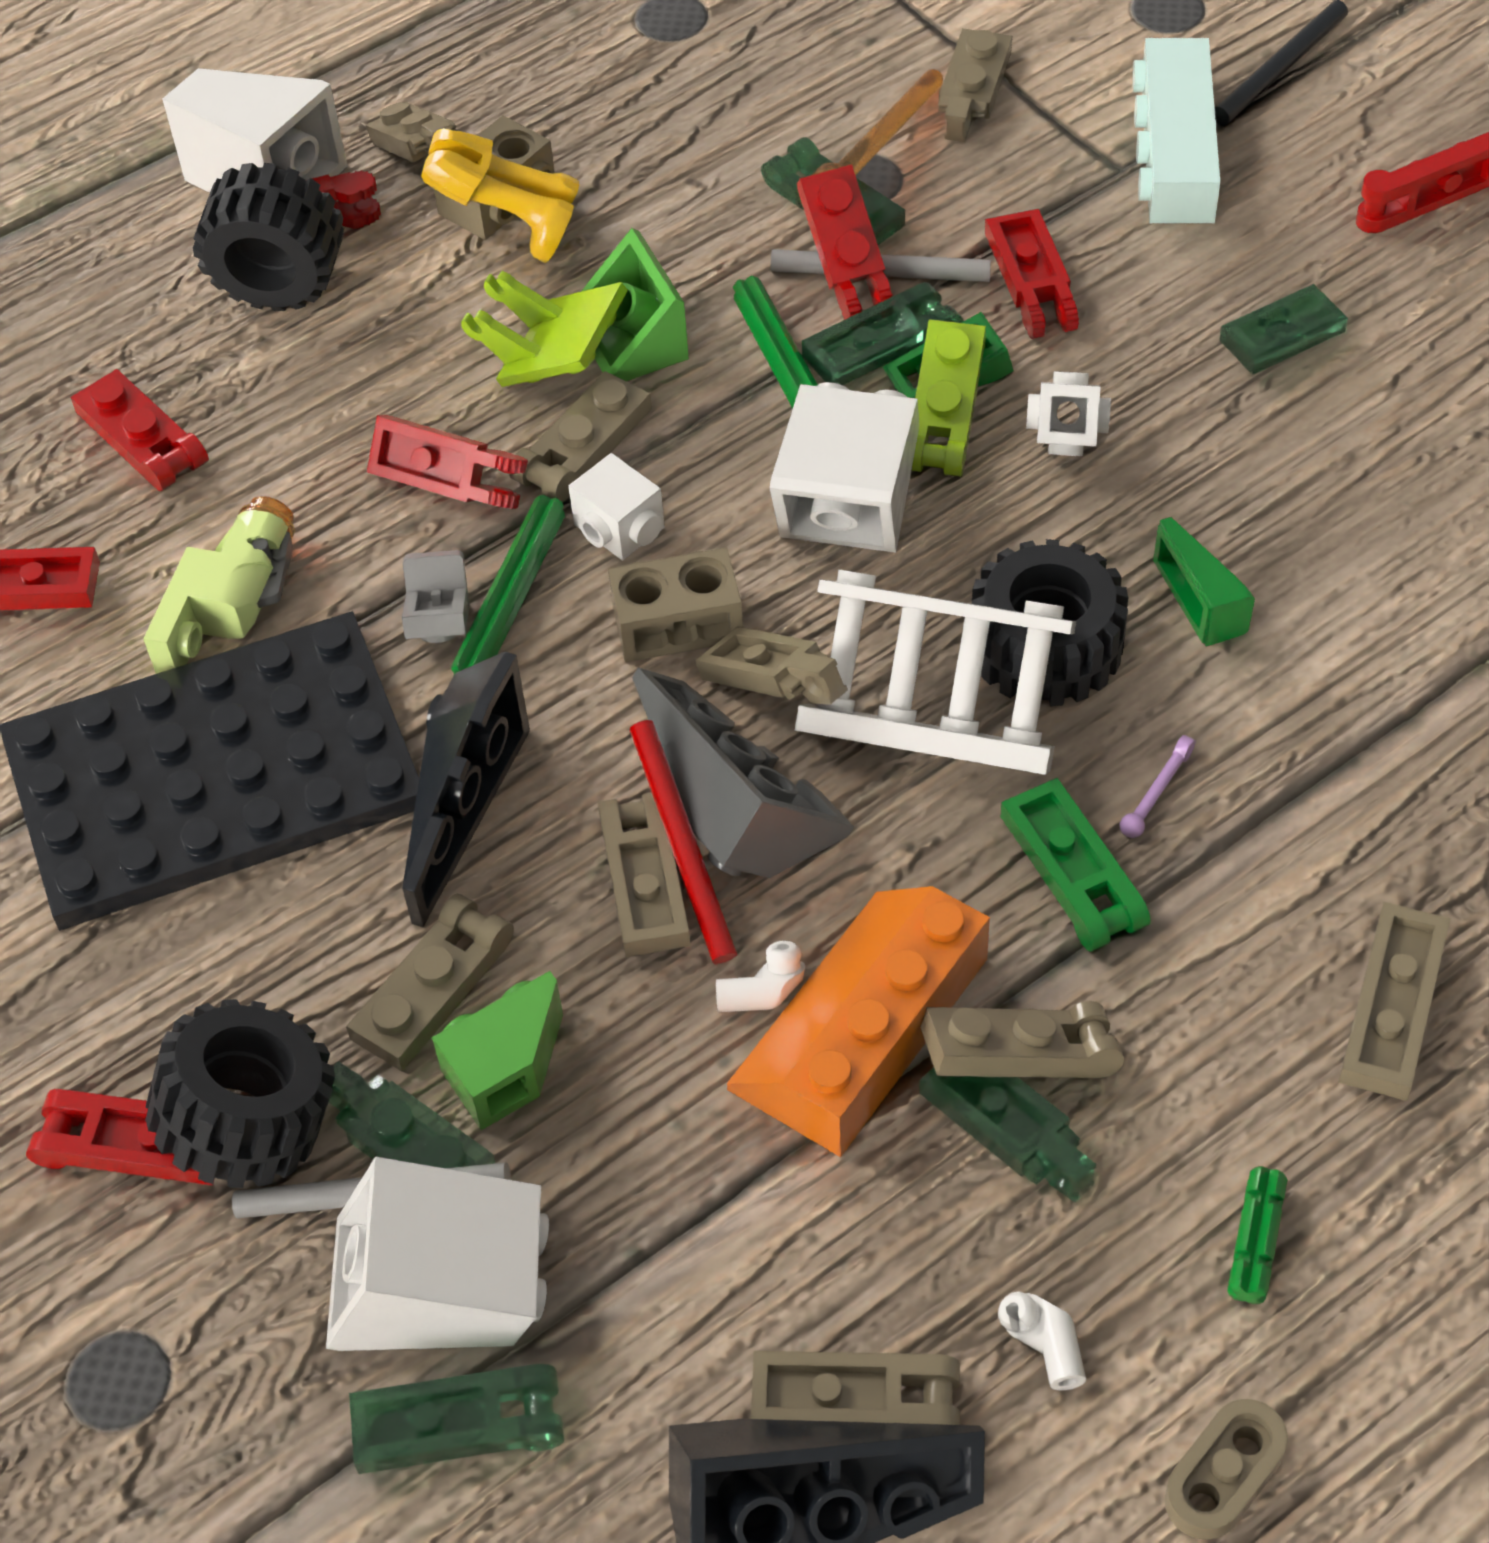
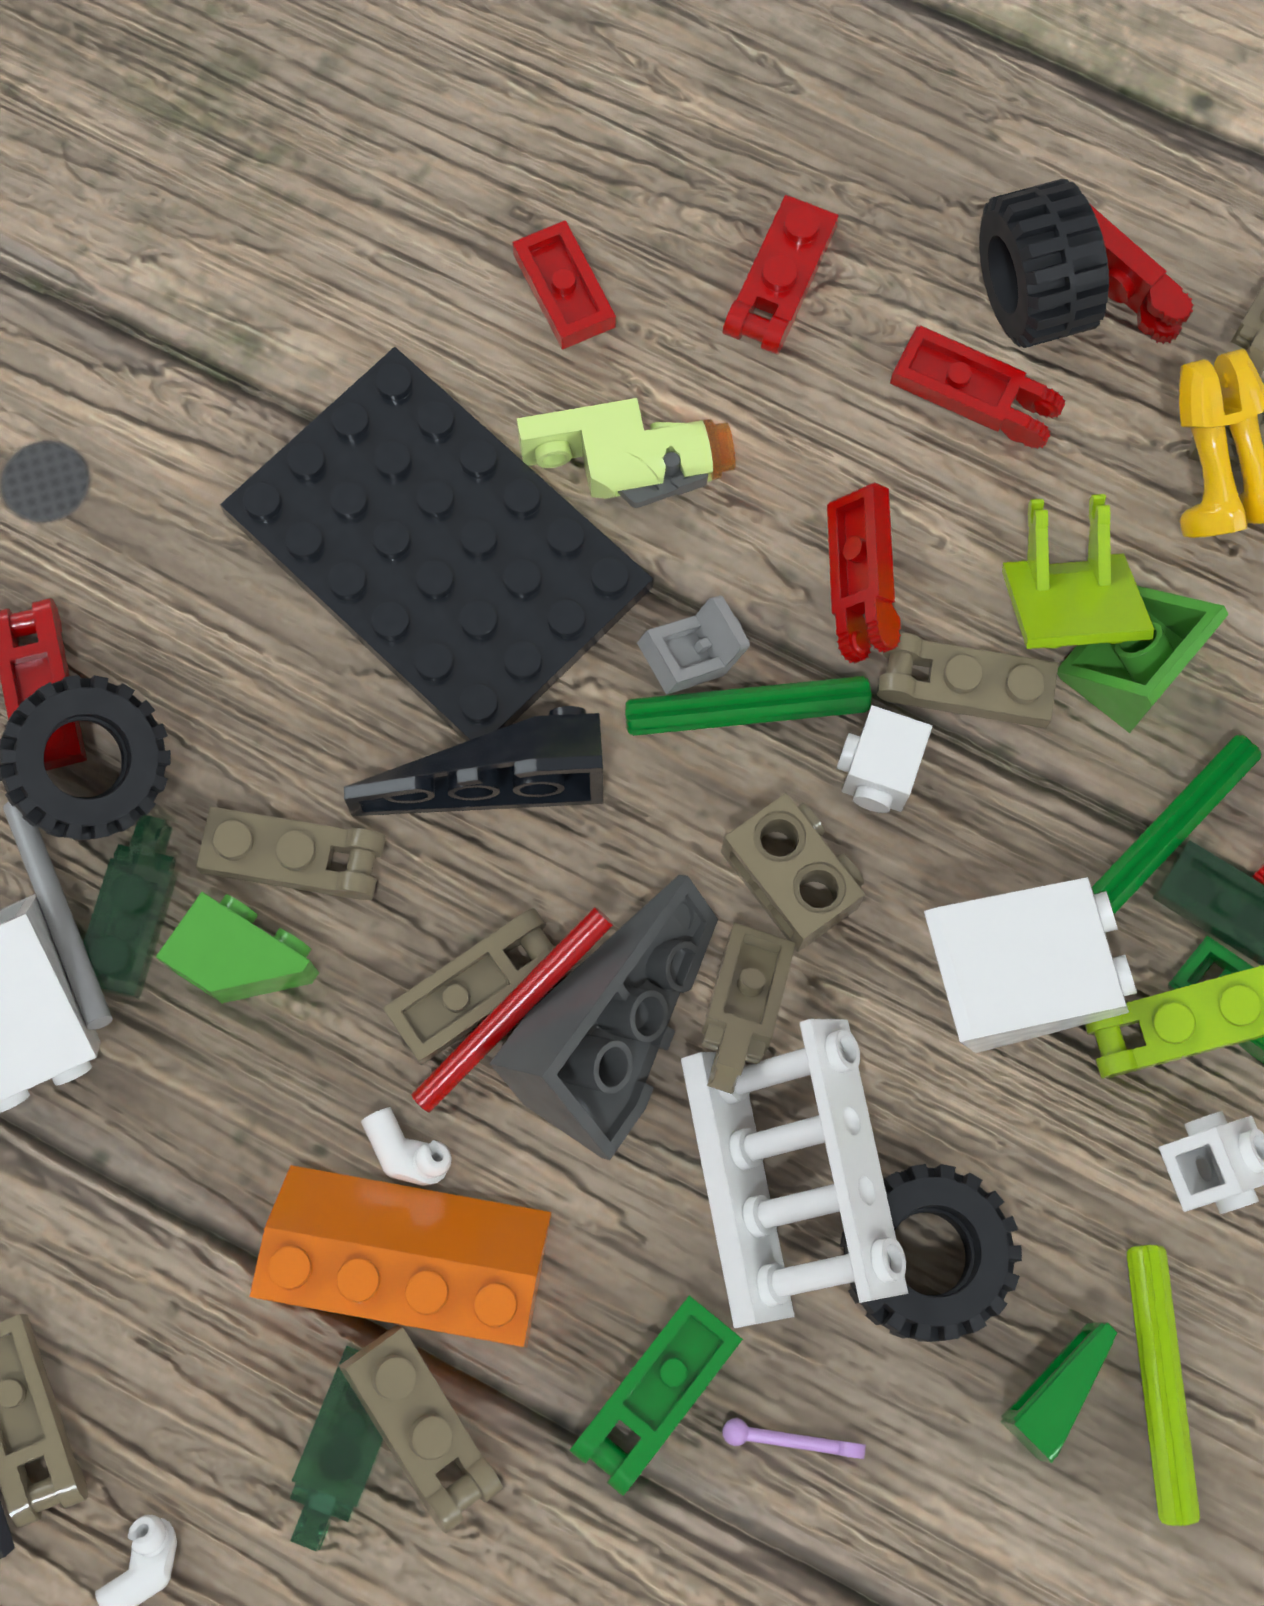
camera: 60 degrees right, 20 degrees up
white slope [162,68,348,193] -> none
none -> red hinge [890,325,1066,449]
none -> lime axle [1127,1245,1200,1526]

